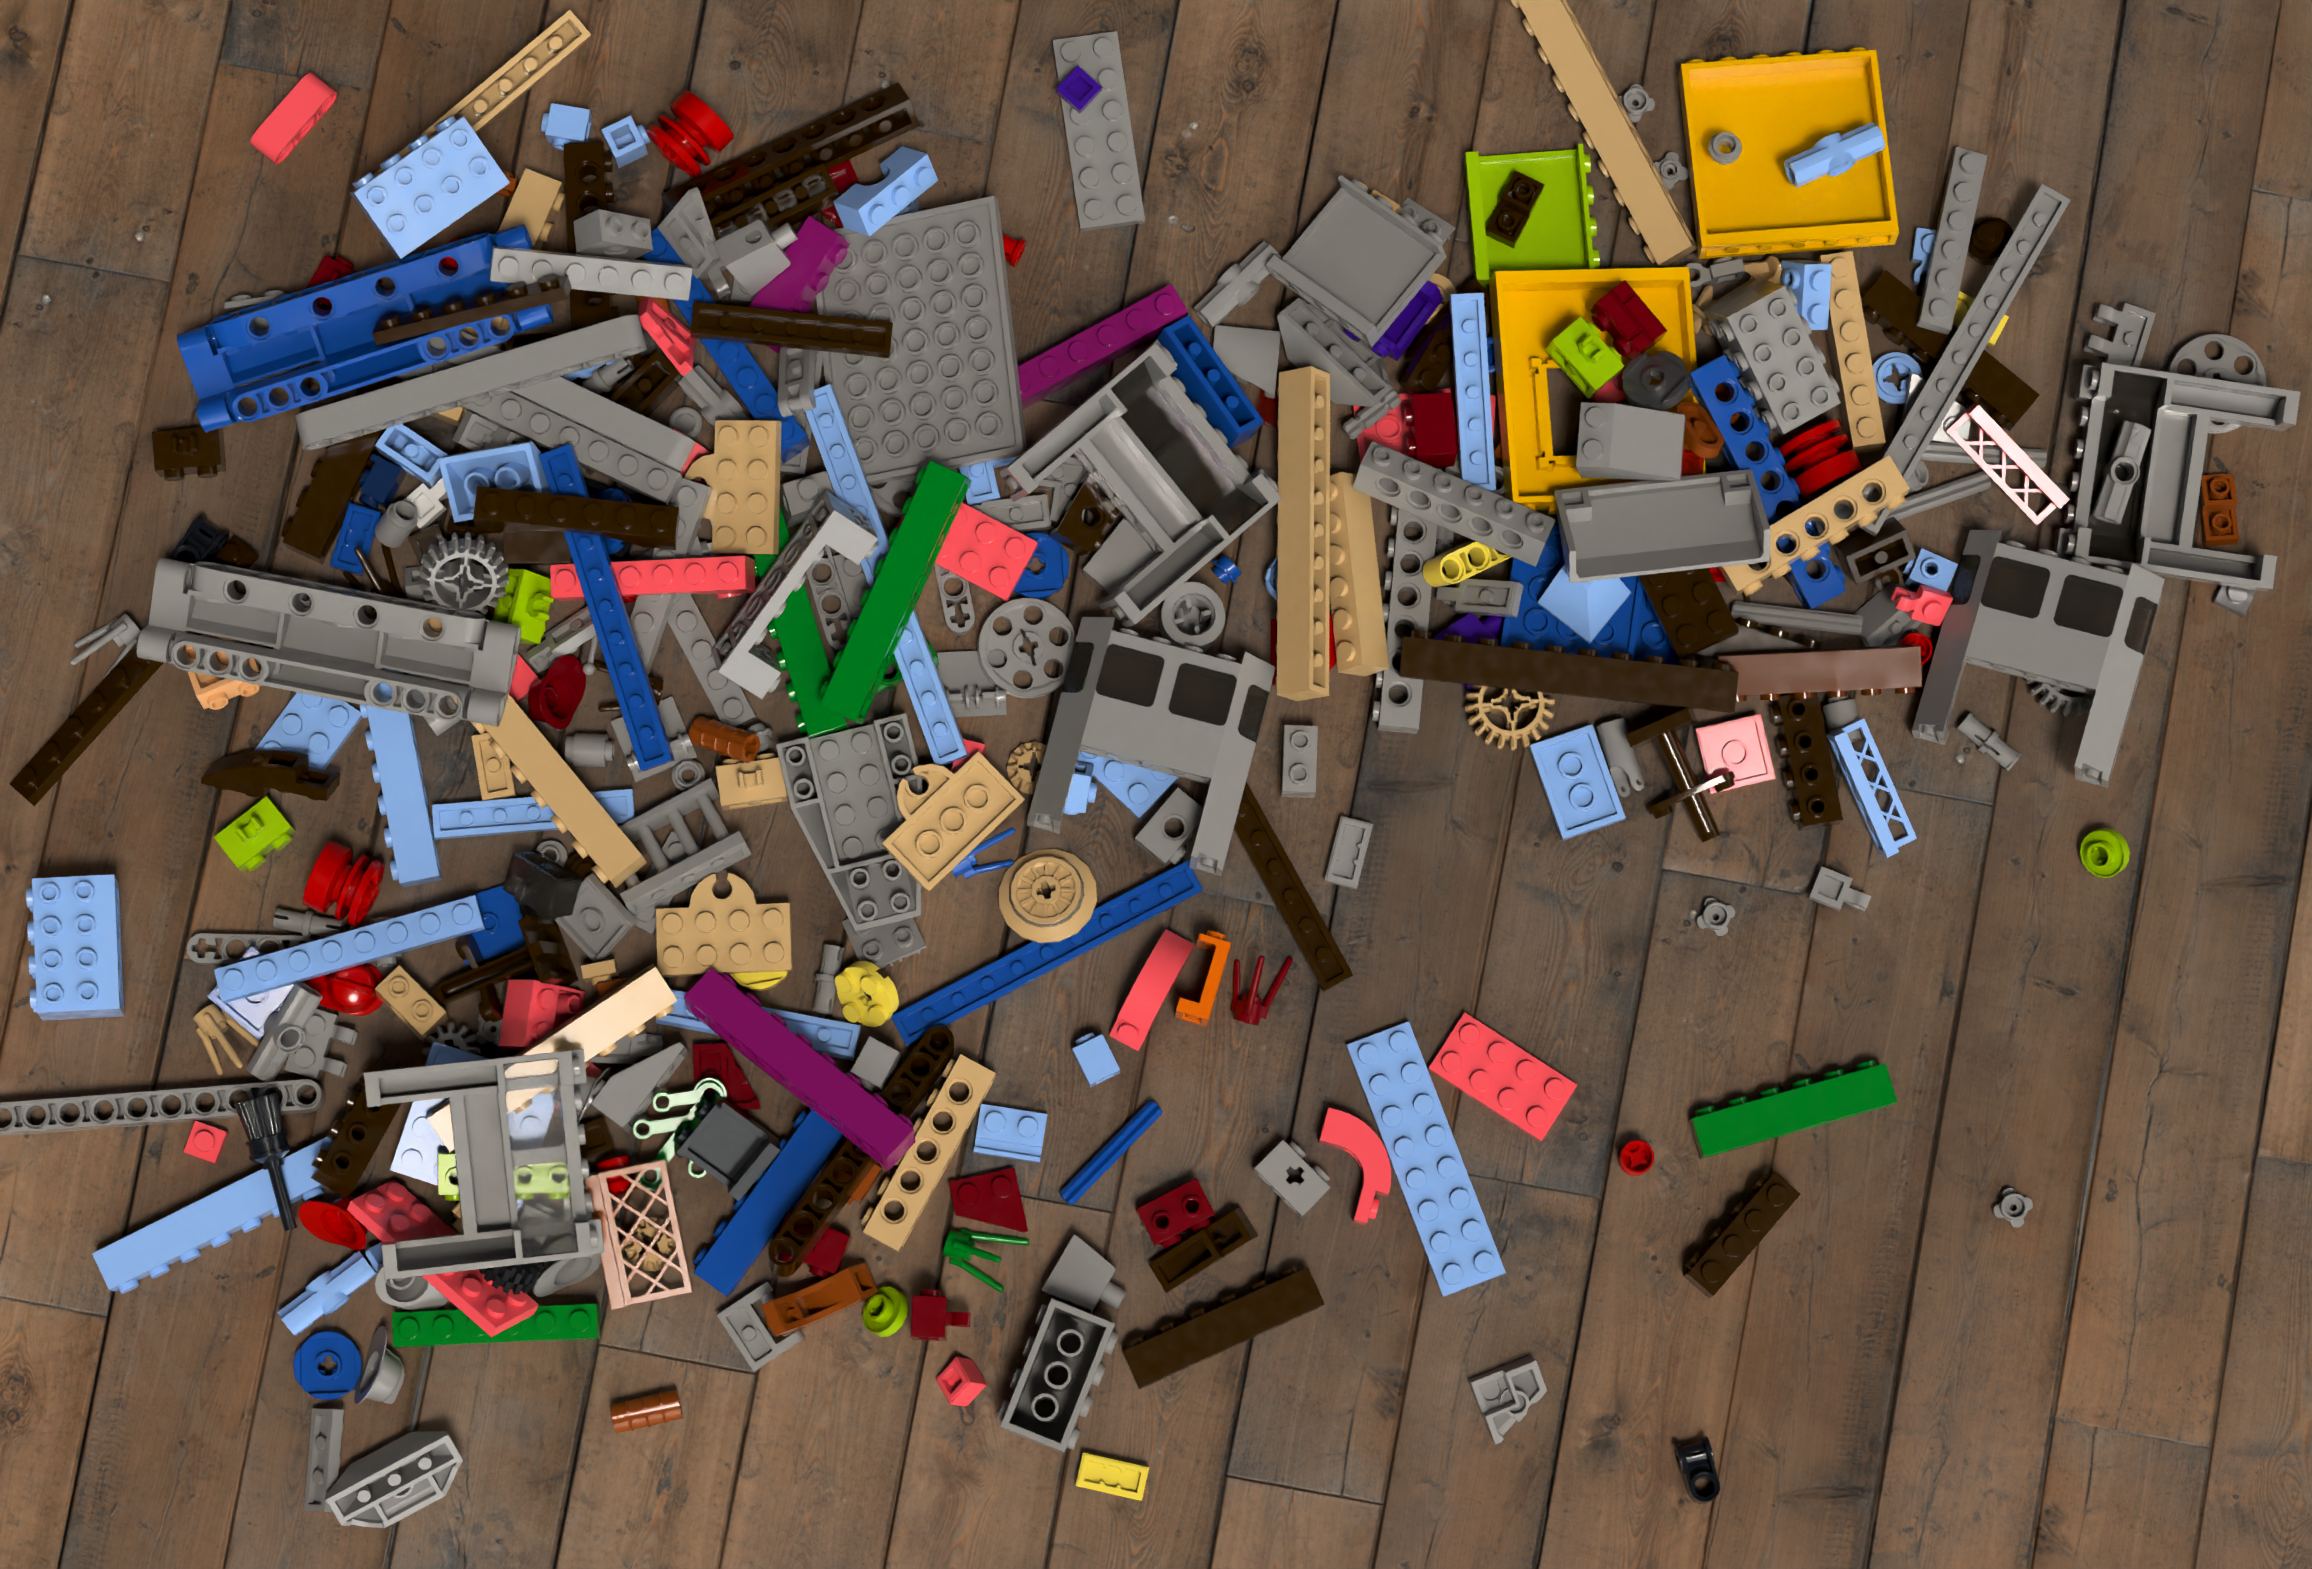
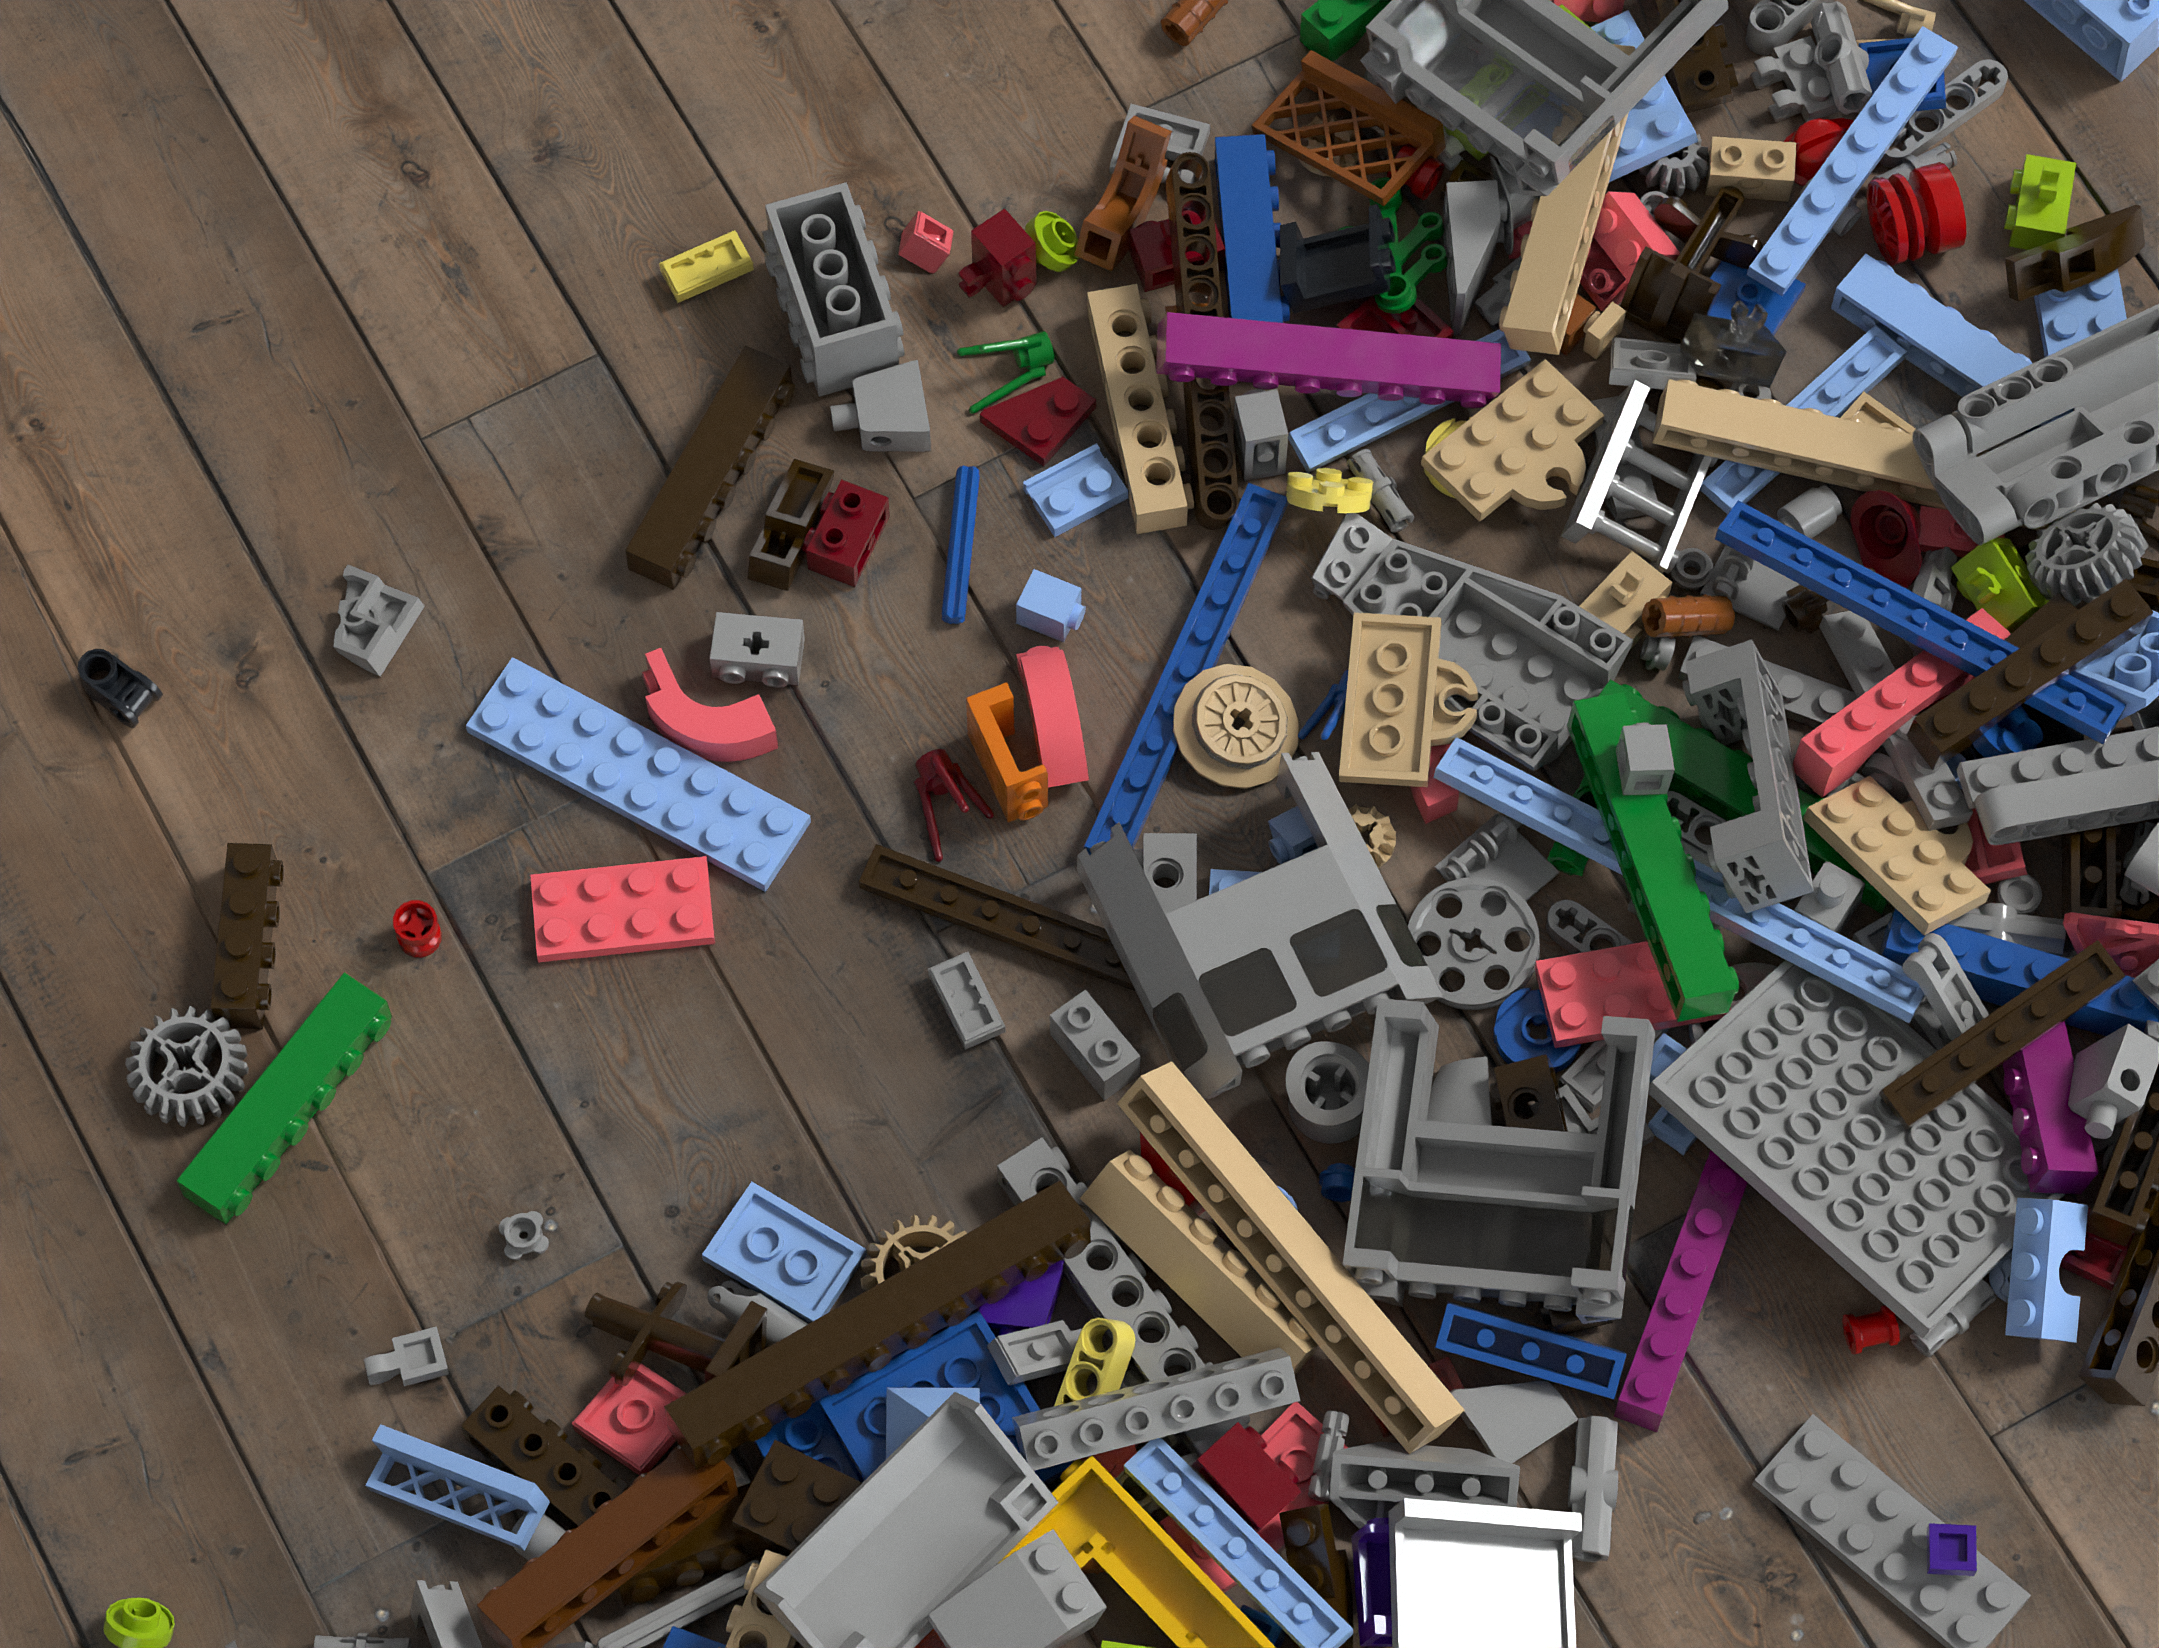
camera: 145 degrees right, 15 degrees down
none -> light grey gear [125,1006,249,1127]
none -> light grey brick [1616,723,1675,795]

